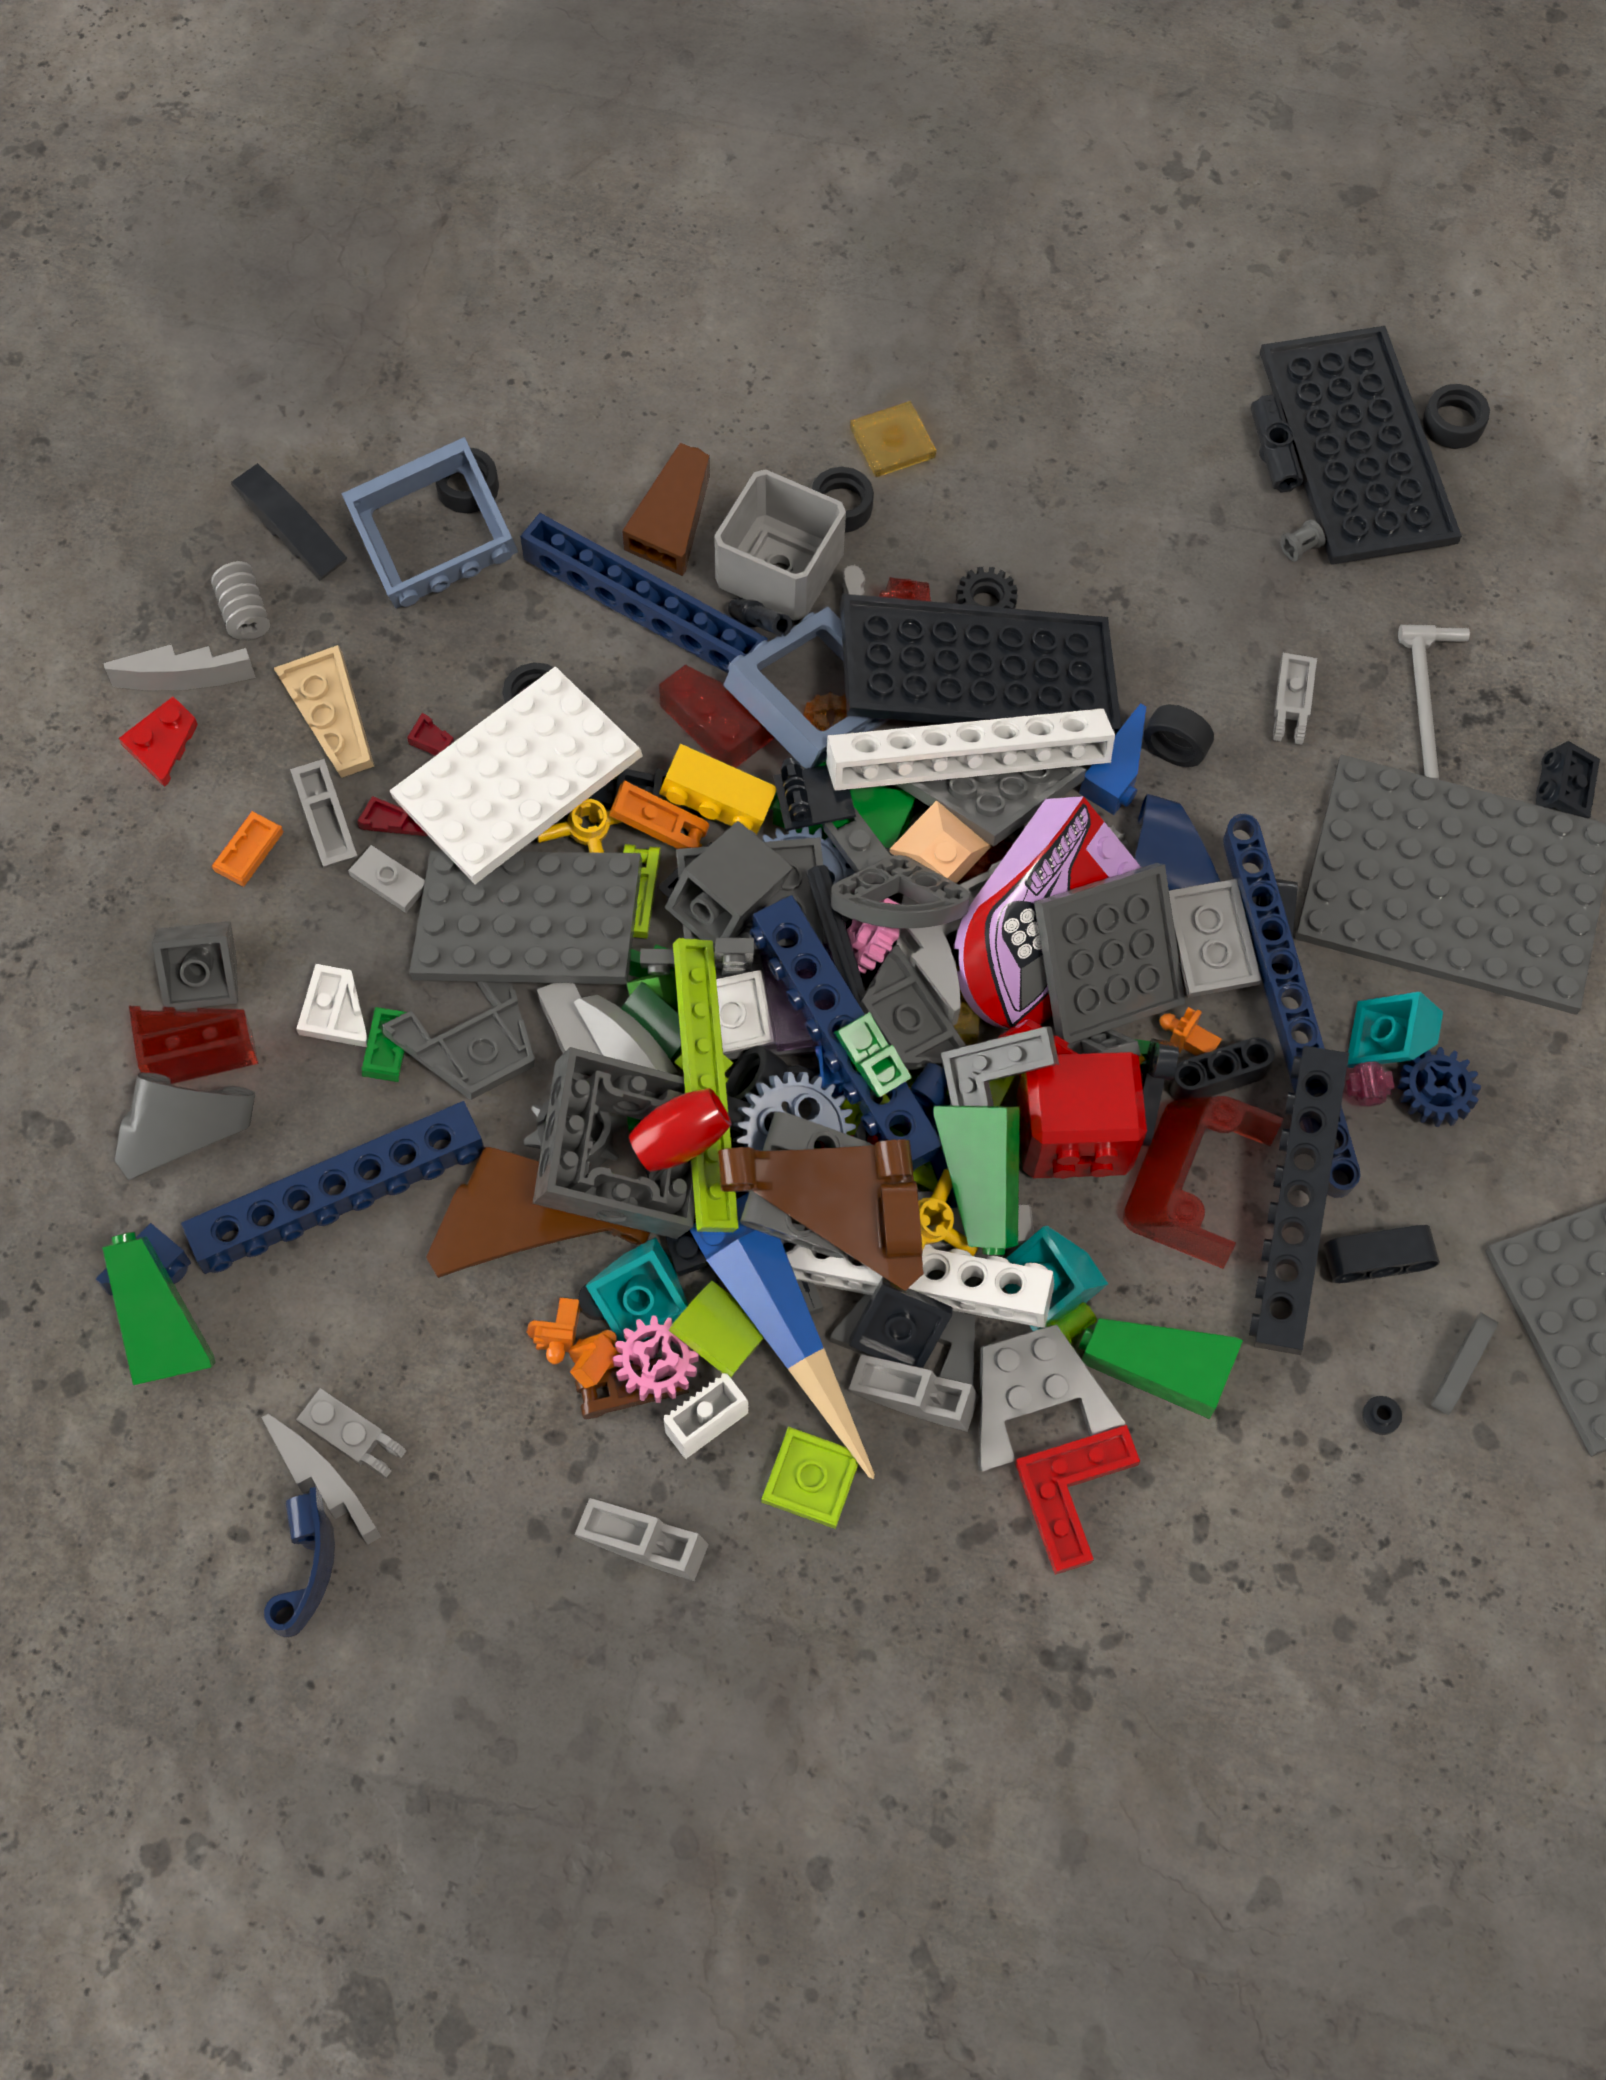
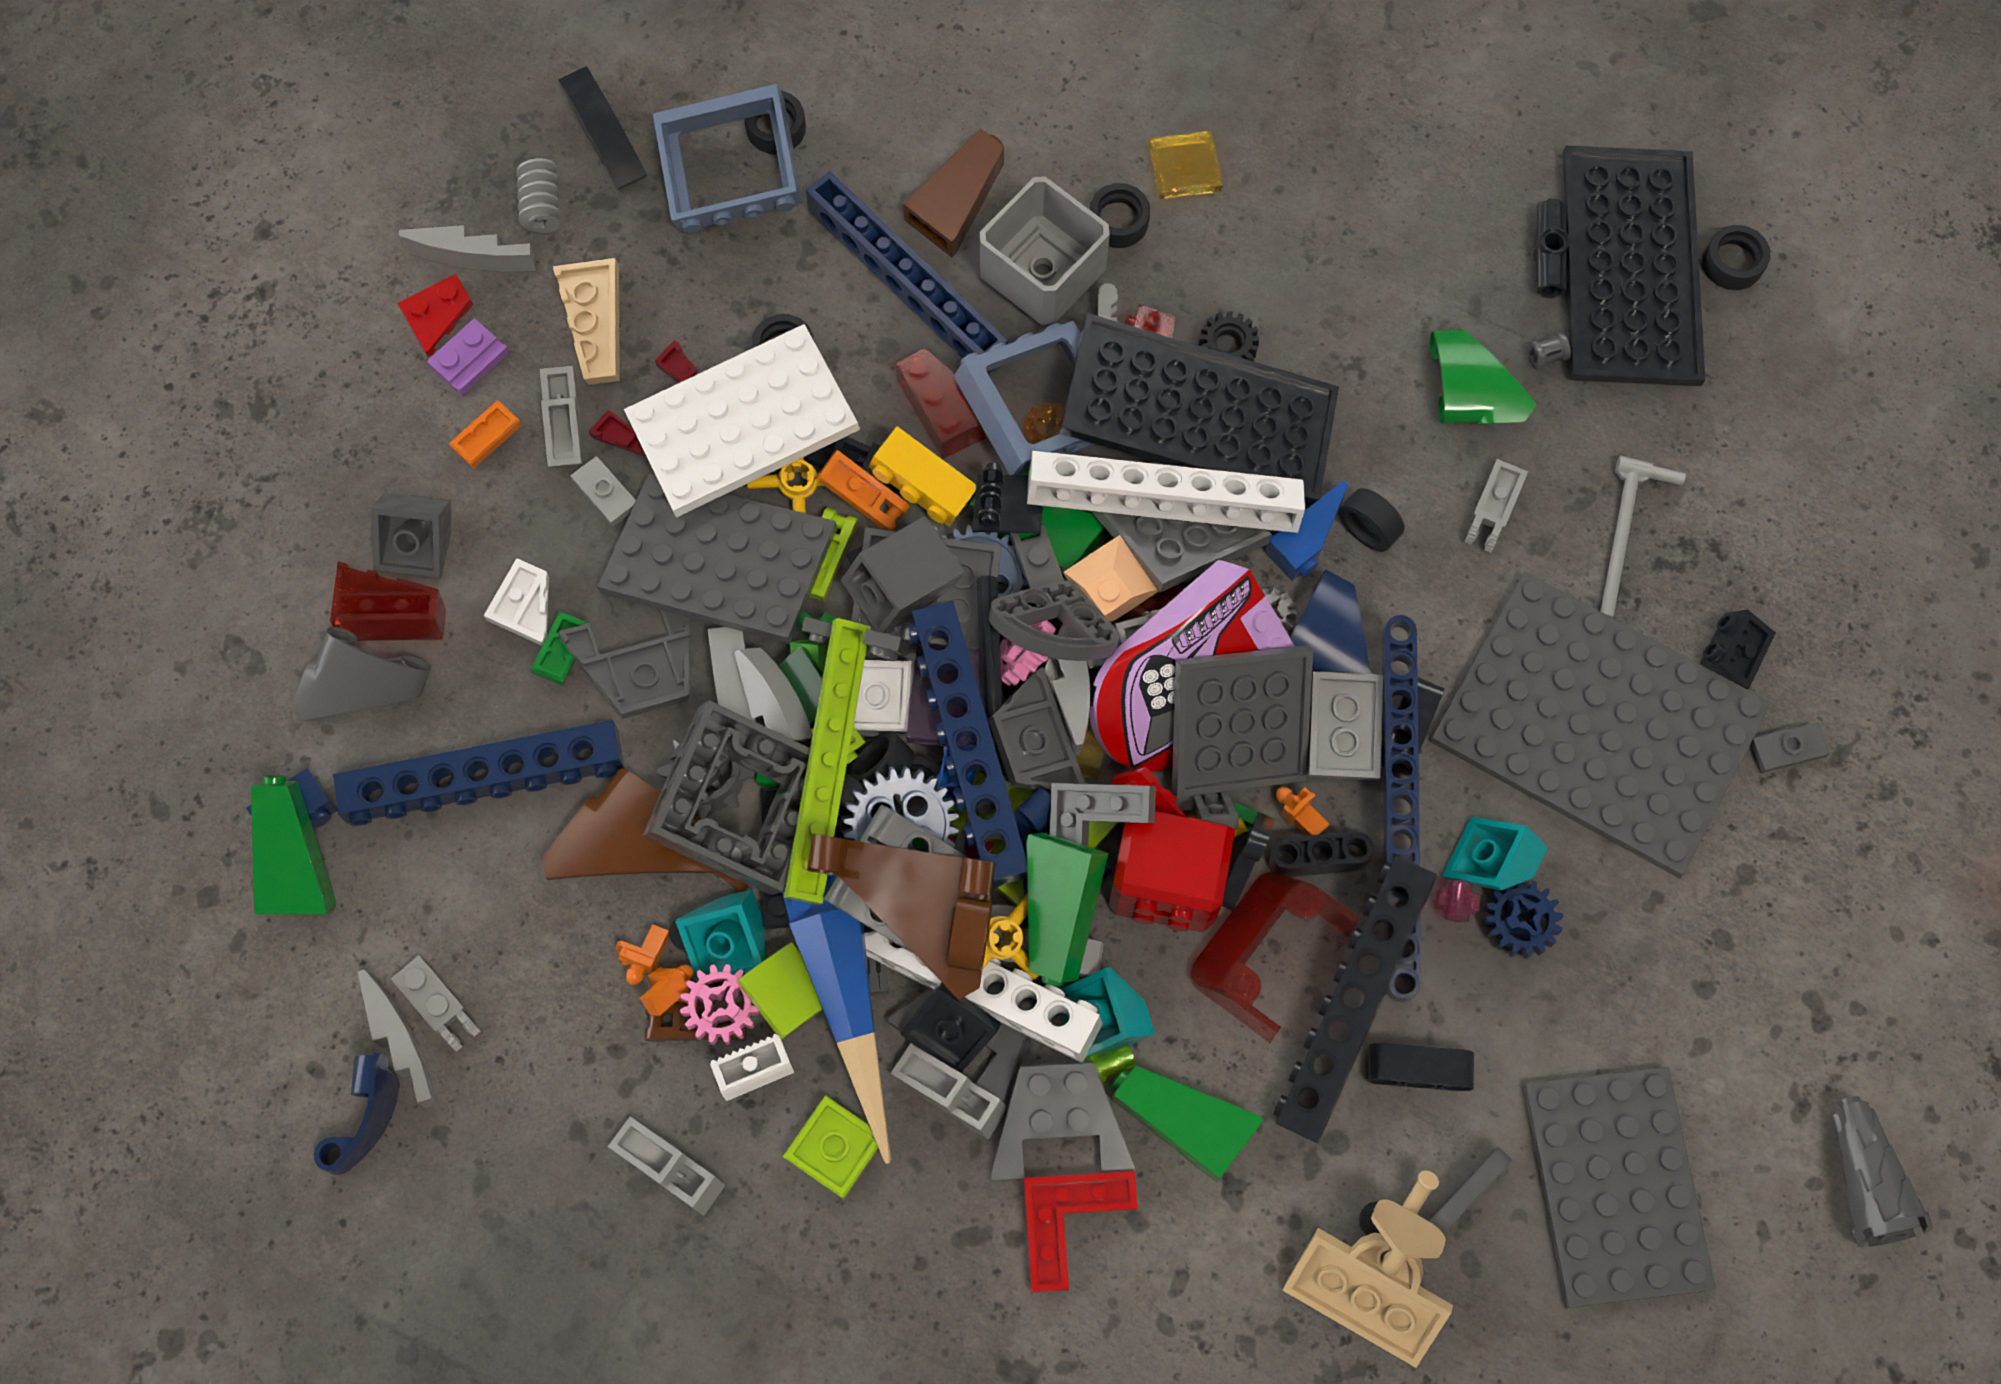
camera: 15 degrees right, 5 degrees up
red piece [629,1088,732,1172] -> none
black pin [728,597,793,637] -> none
slope [835,1012,912,1097] -> none
none -> medium lavender plate [426,318,510,396]
none -> tan plate [1282,1170,1453,1368]
none -> green panel [1430,329,1537,425]

